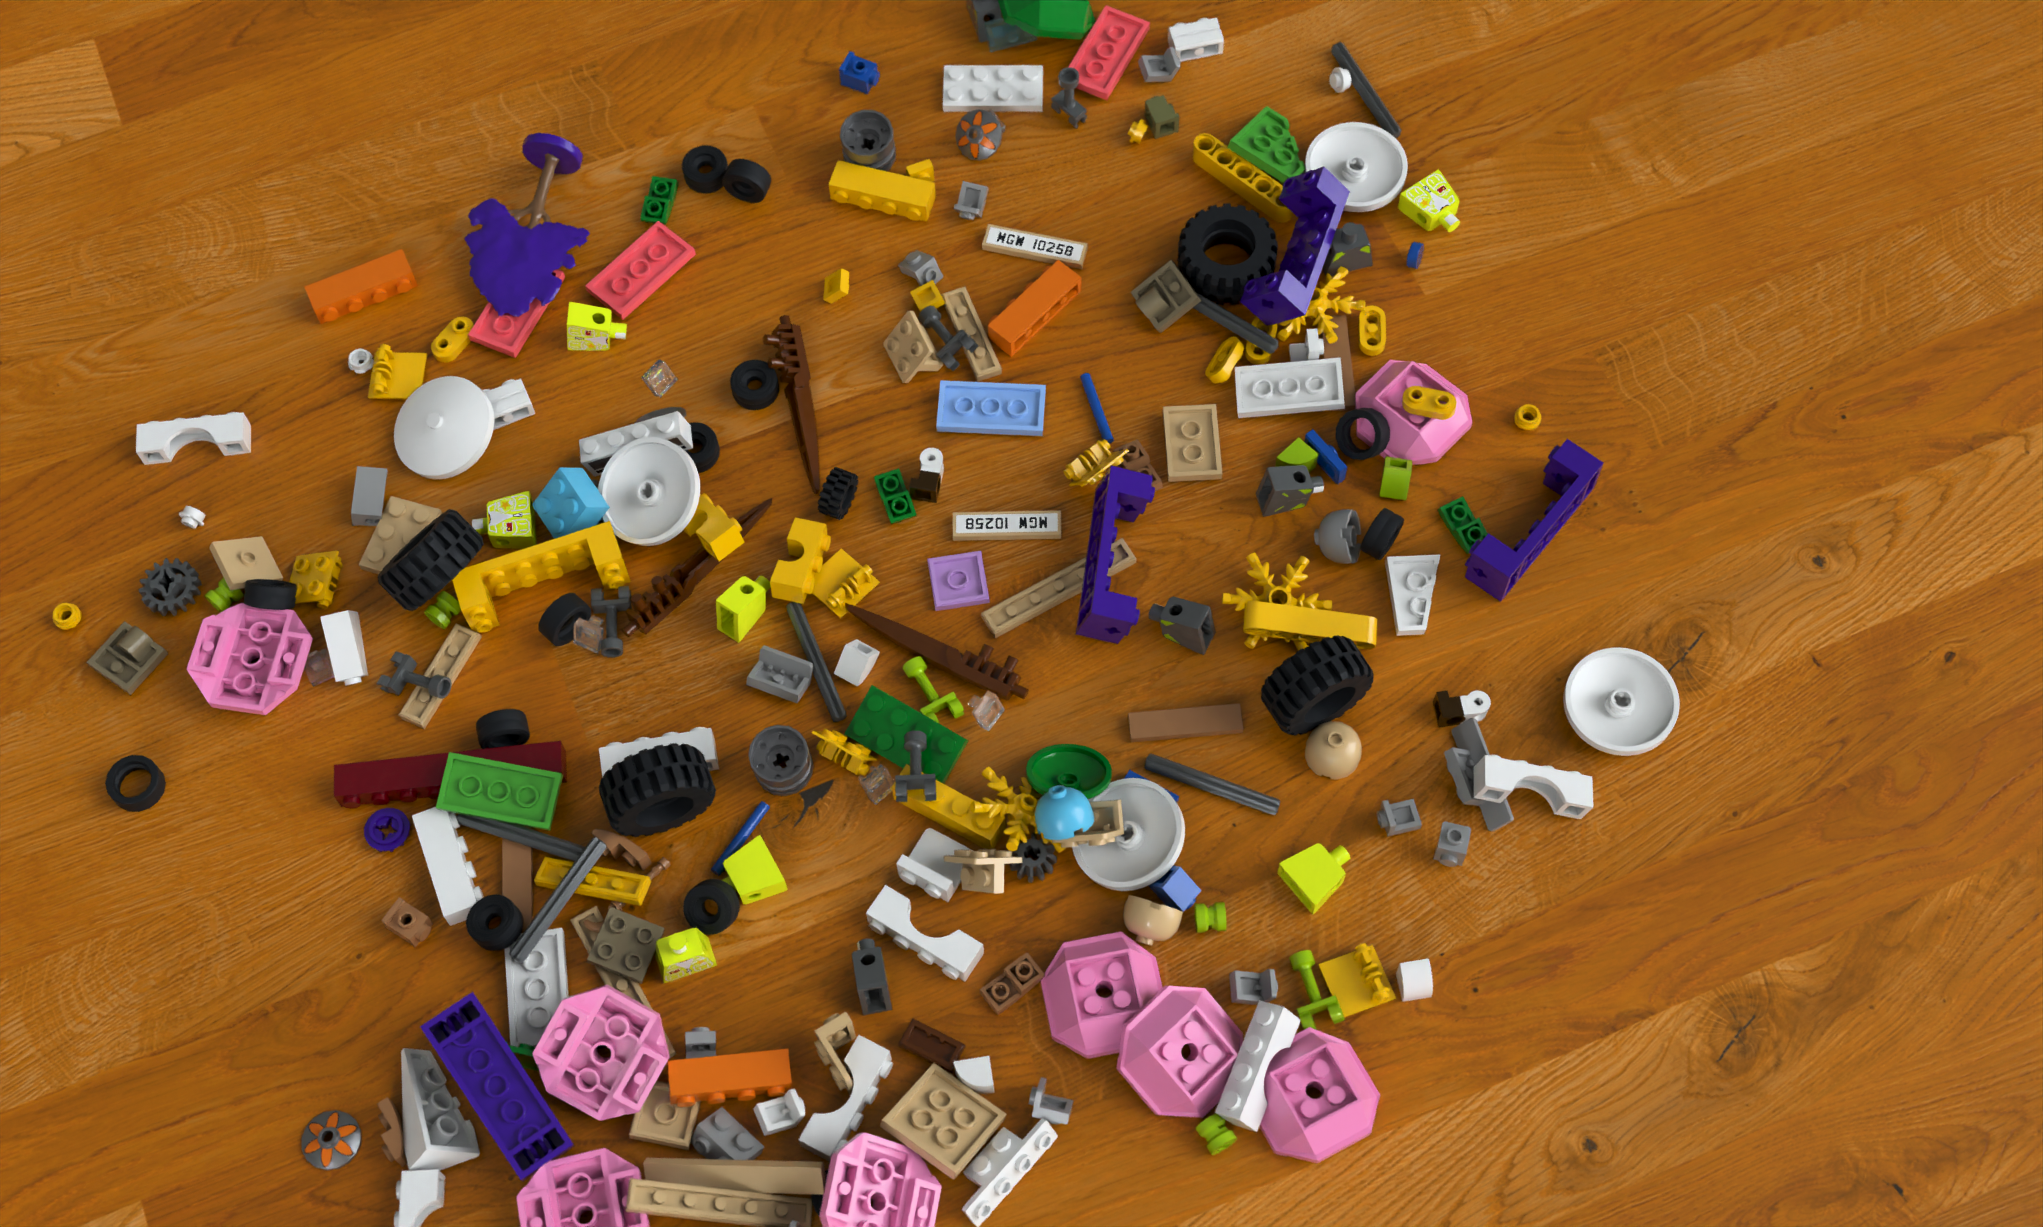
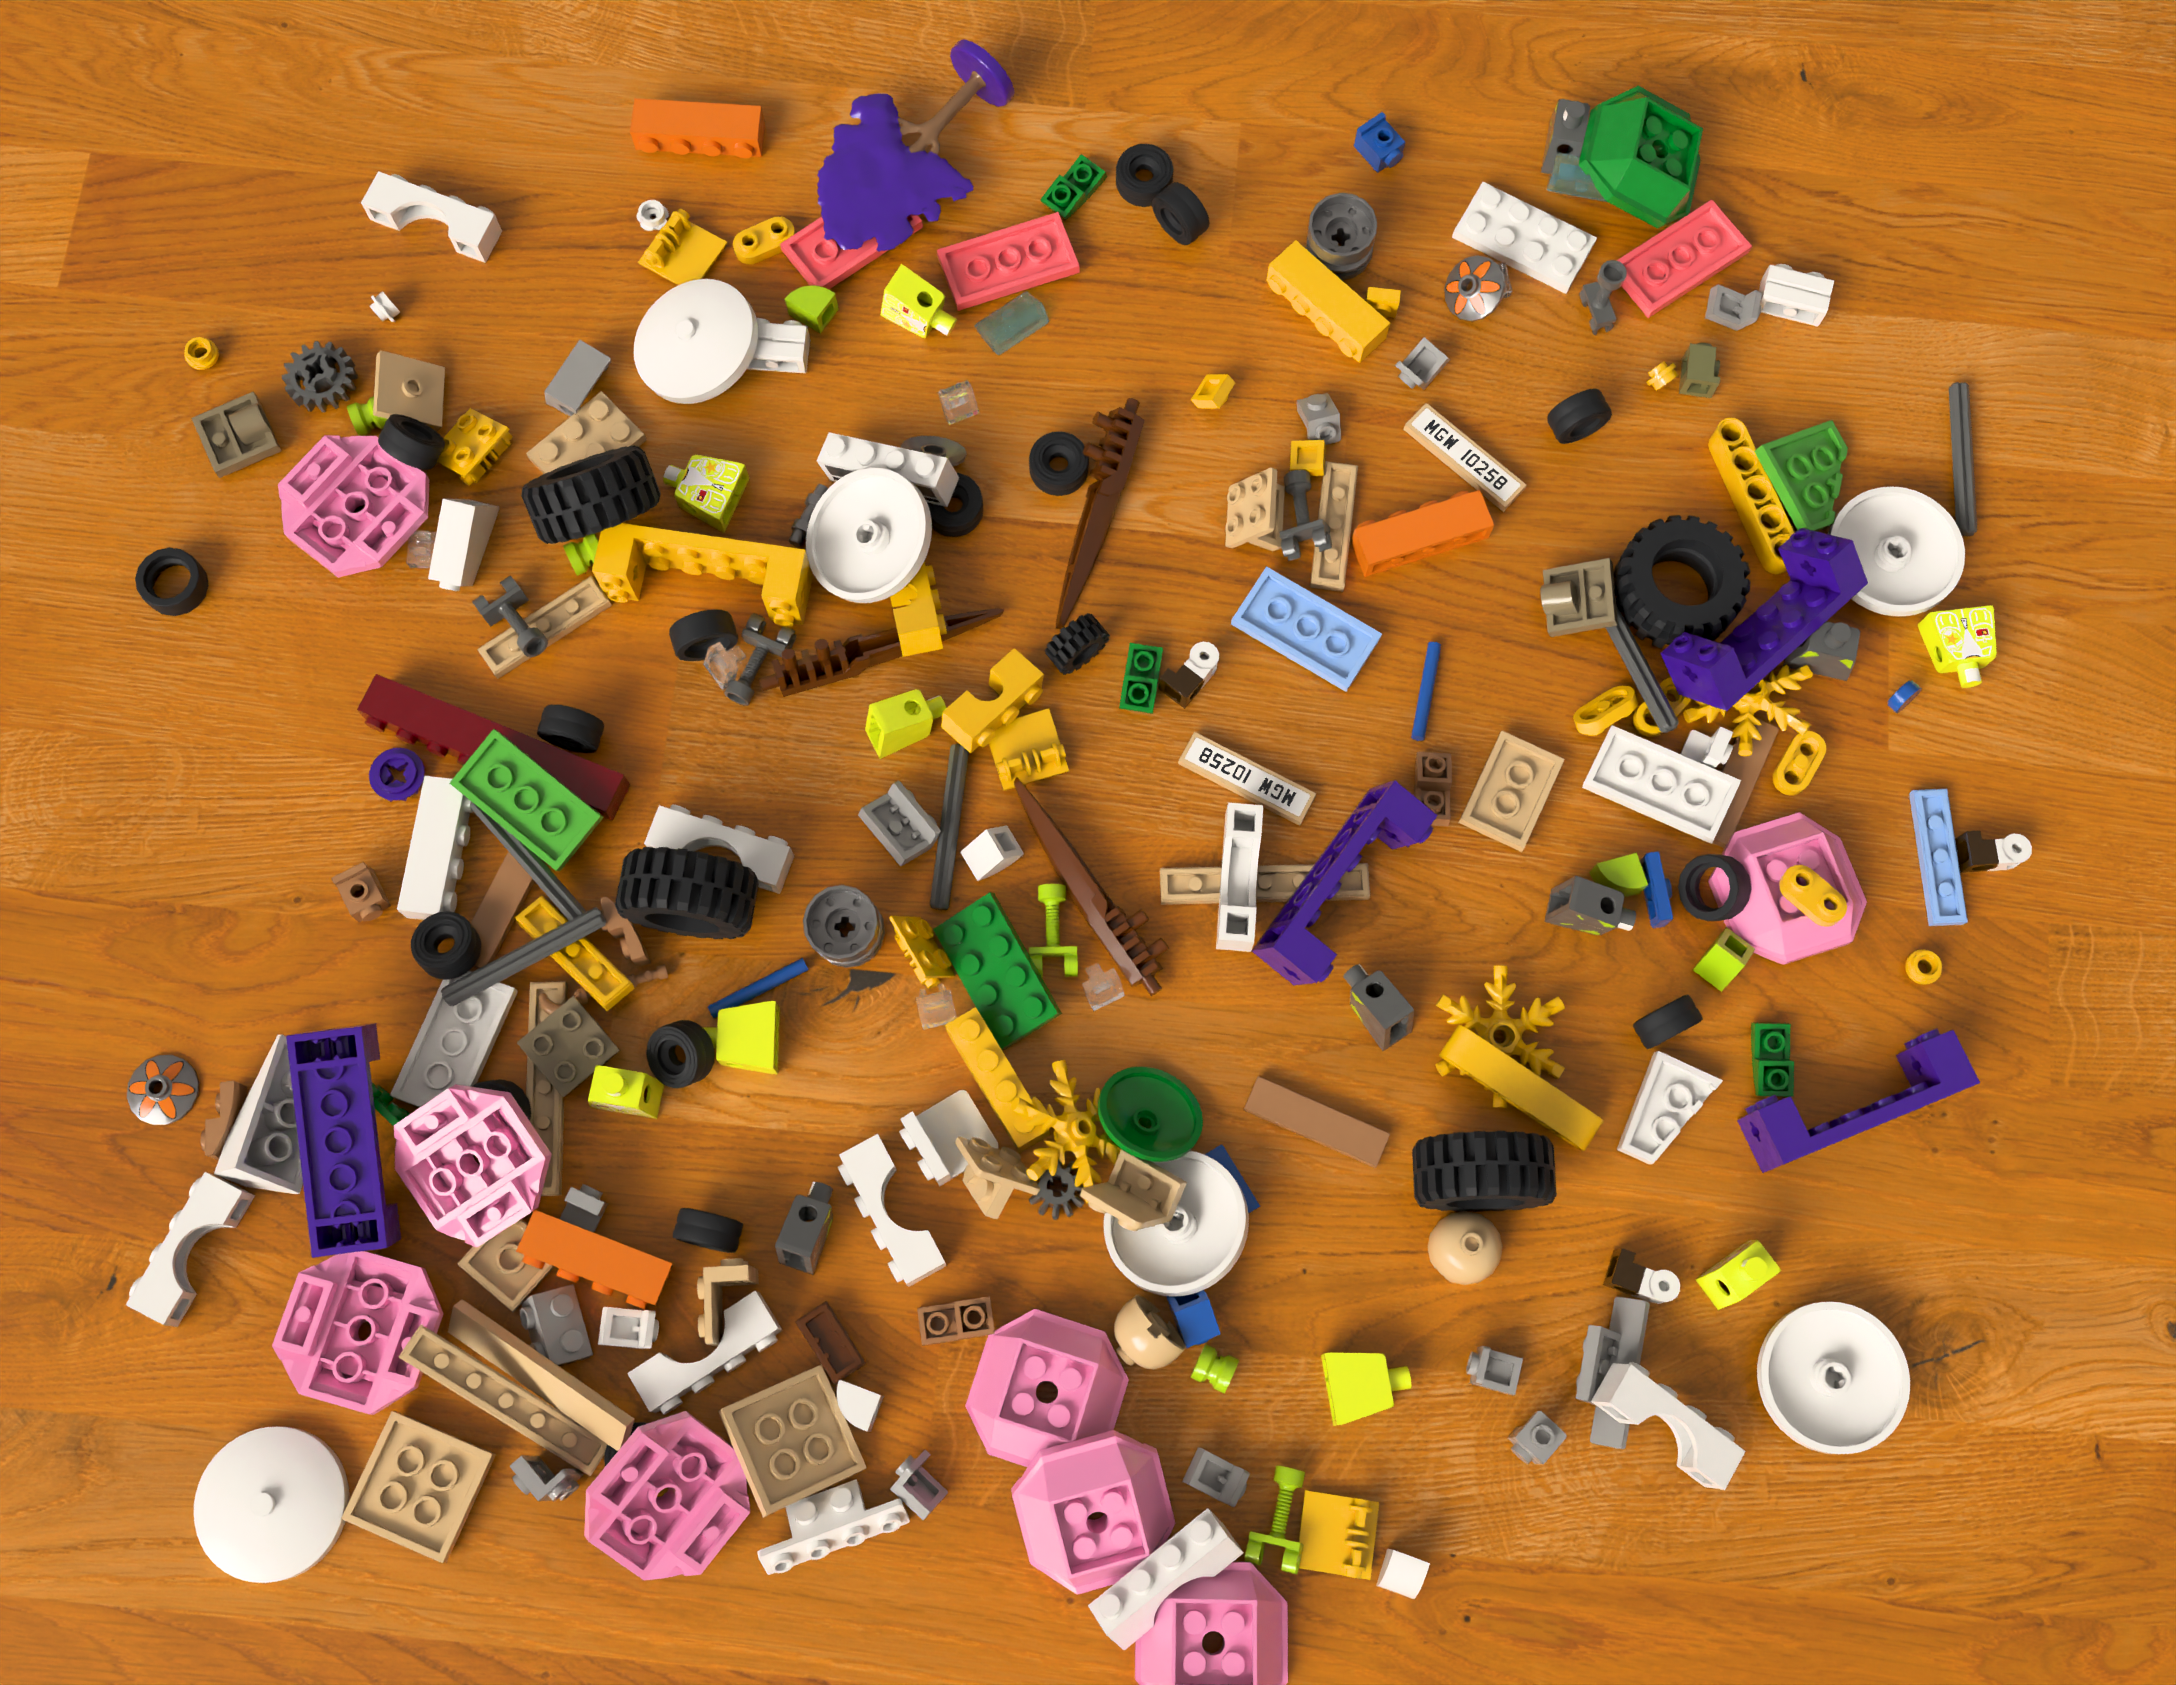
camera: 25 degrees right, 10 degrees up
medium azure brick [532,467,610,539] -> none
dark grey bar [895,731,936,802] -> none
lavender tile [927,551,990,611] -> none
medium azure cylinder [1035,785,1094,840] -> none
yellow hinge [1063,439,1129,487] -> none
dark grey axle [1144,754,1280,815] -> none
lime wheel [1196,1113,1237,1155] -> none
light grey cylinder [1314,509,1361,564] -> none
white plate [1329,67,1351,93] -> none
none -> black tyre [673,1208,743,1253]
none -> lime brick [785,285,839,334]
none -> clear light blue slope [974,291,1049,355]
none -> white arch [1216,802,1263,952]
none -> black tyre [1547,389,1612,444]
none -> neon yellow torso [1695,1240,1781,1310]
none -> light blue tile [1909,789,1968,926]
none -> leg [1955,831,2032,873]

